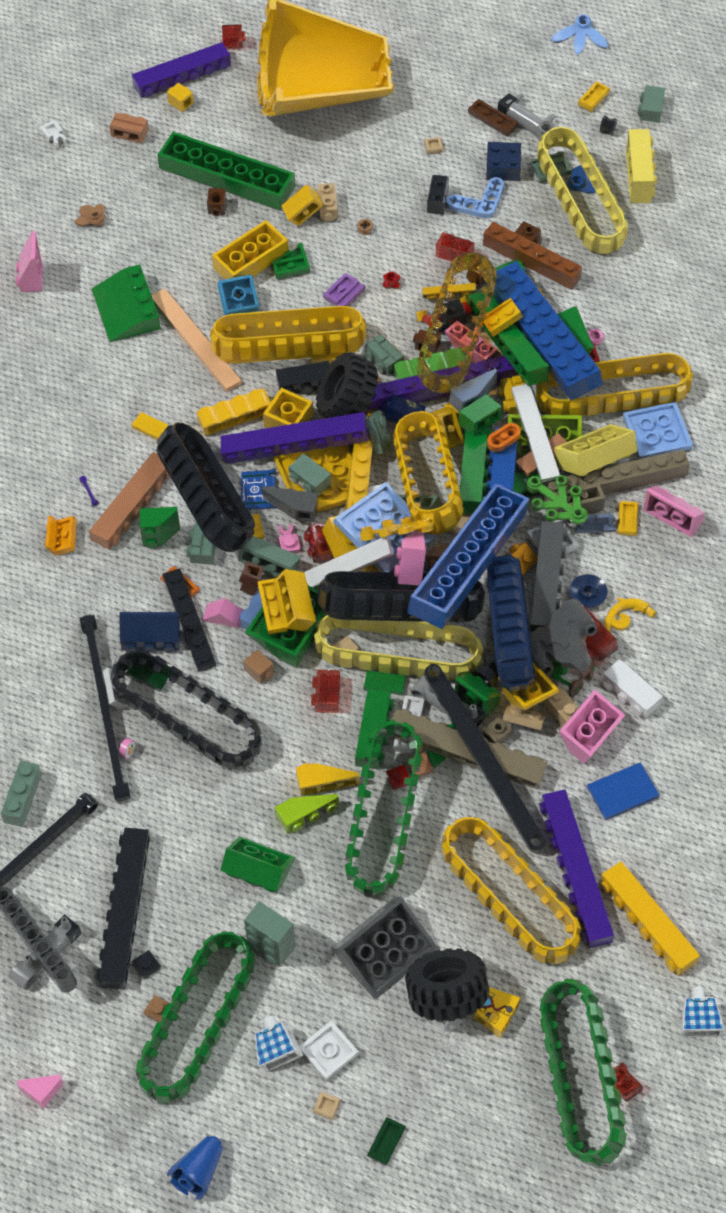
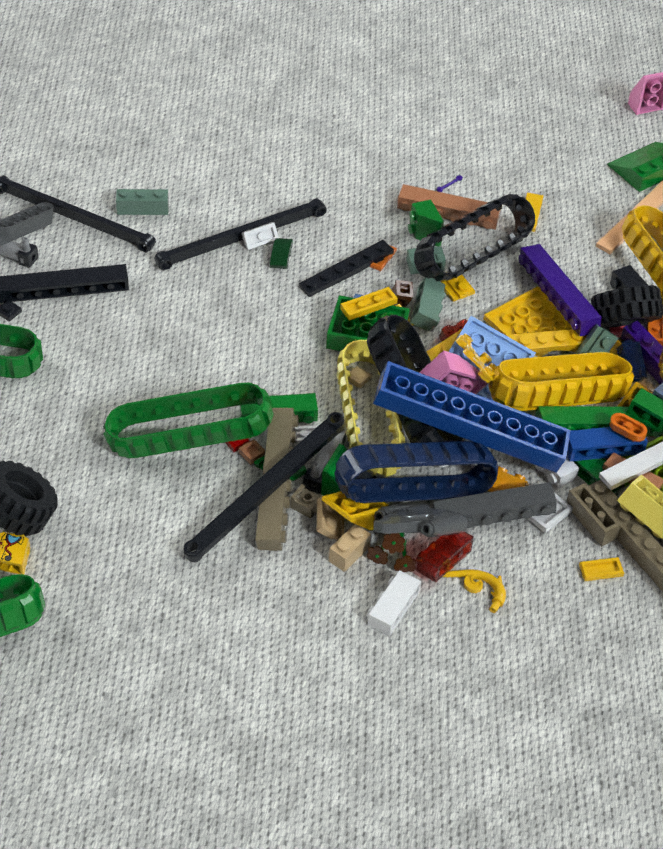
camera: 70 degrees right, 10 degrees down
light orange bracket [45,515,77,555] -> none
black piece [111,649,262,769] -> none
dark blue slope [119,612,181,653] -> none
bright pink tile [119,738,136,759] -> none
yellow brick [196,389,271,436] -> none
bright pink slope [202,598,243,628] -> none
green slope [220,836,295,892] -> none
blue piece [241,469,277,510] -> none
medium nougat brick [243,650,274,684] -> none
sand green brick [244,901,296,966] -> none
dark grey slope [262,486,318,522] -> none
yellow brick [263,388,314,428] -> none
lime slope [274,794,339,834] -> none
yellow brick [275,569,316,631] -> none
bright pink plate [279,523,301,553] -> none
sand green brick [288,453,331,496] -> none
yellow slope [296,763,360,796] -> none
white tile [304,536,394,589] -> none
clear red brick [311,669,341,713] -> none
dark grey slope [331,897,438,999] -> none
green tile [364,671,405,695] -> none
yellow piece [441,817,581,965] -> none
bright green plant [527,475,588,525] -> none
dark purple brick [539,789,614,948] -> none
bright pink slope [559,690,625,764] -> none
dark blue dish [569,574,608,608] -> none
sand blue hinge [576,513,615,533] -> none
blue tile [587,762,659,820] -> none
yellow brick [600,861,700,976] -> none
bright pink slope [643,486,705,537] -> none
torso [681,987,724,1037] -> none

